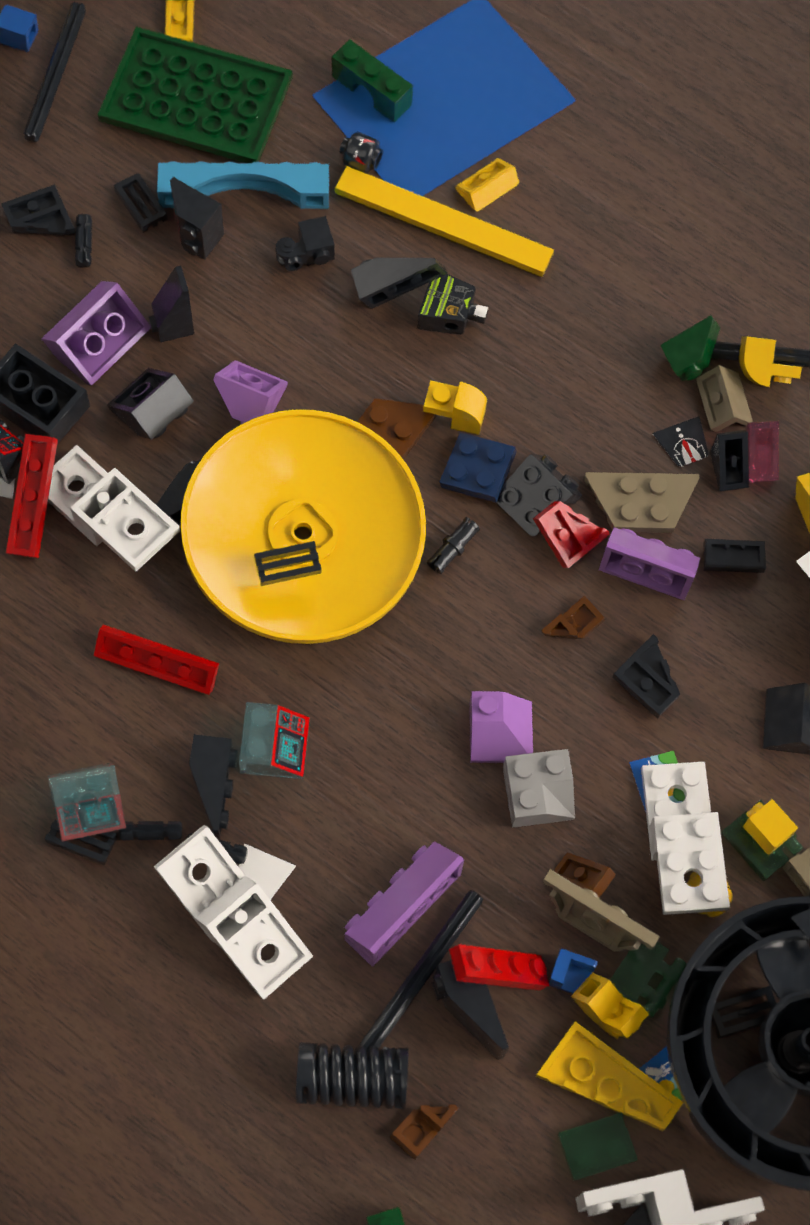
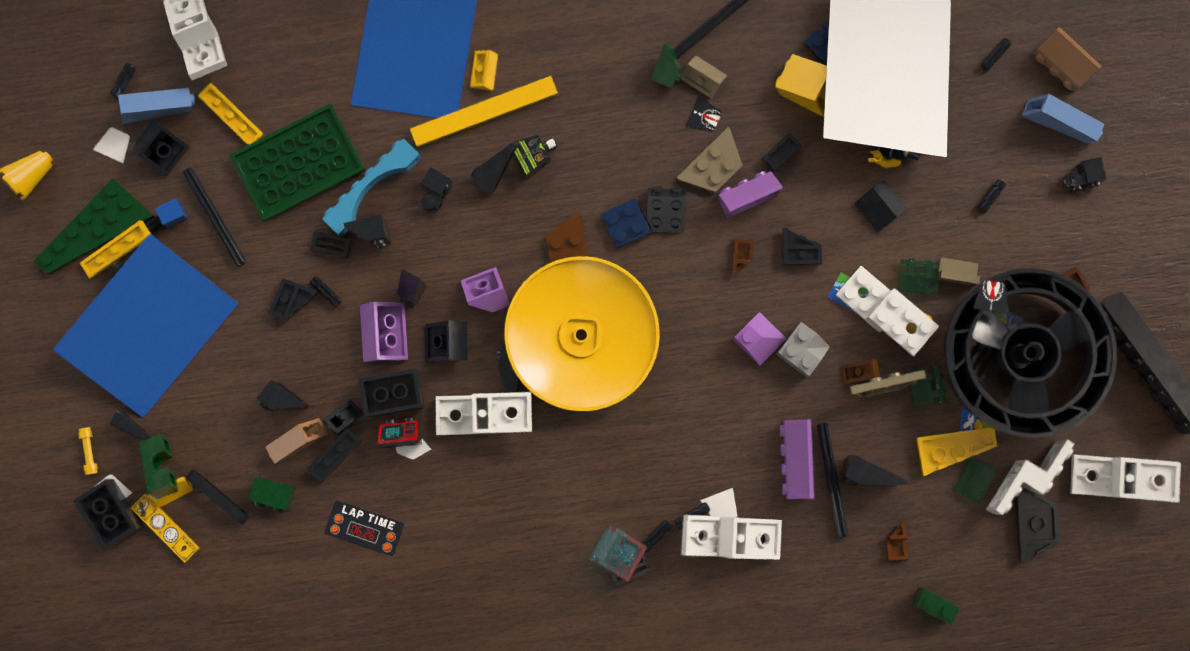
camera: 35 degrees left, 15 degrees up
red plate [6,434,58,558] -> none
red plate [93,624,220,695] -> none
black slope [189,734,238,839] -> none
clear light blue slope [239,702,310,779] -> none
black tile [254,541,322,586] -> none
black piece [296,1042,409,1110] -> none
dark green arch [332,39,413,122] -> none
black head [339,132,383,173] -> none
yellow brick [423,380,487,435] -> none
black pin [427,517,480,574] -> none
red plate [449,944,549,990] -> none
red wing [533,501,610,568] -> none
blue panel [549,948,598,994] -> none
yellow brick [571,973,649,1039] -> none
black slope [710,430,749,491] -> none
yellow brick [739,336,802,387] -> none
yellow brick [743,799,798,856] -> none
clear pink slope [746,421,779,482] -> none

